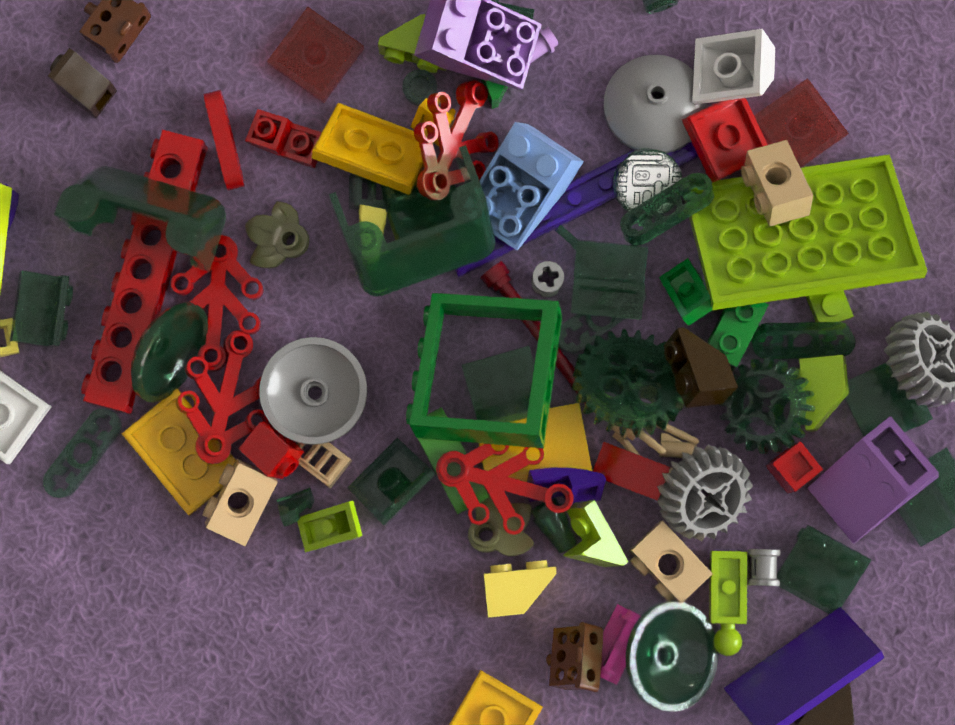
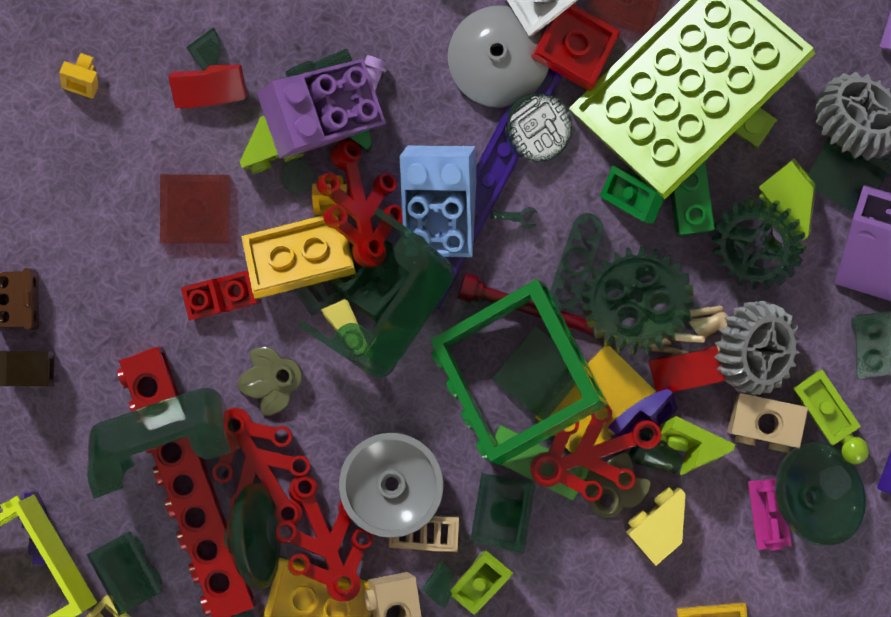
camera: 30 degrees left, 5 degrees up
red beam [203,90,245,191] -> none
red brick [238,421,304,479] -> none
light grey bush [531,261,564,297] -> none
reddish brown piece [546,622,604,692] -> none
clear green slope [570,239,648,320] -> none
clear green beam [620,173,714,245] -> none
dark brown slope [663,327,738,408] -> none
tan brick [741,140,813,227] -> none
light grey bush [748,549,780,586] -> none
clear green beam [751,322,856,359] -> none
red brick [765,441,823,494] -> none

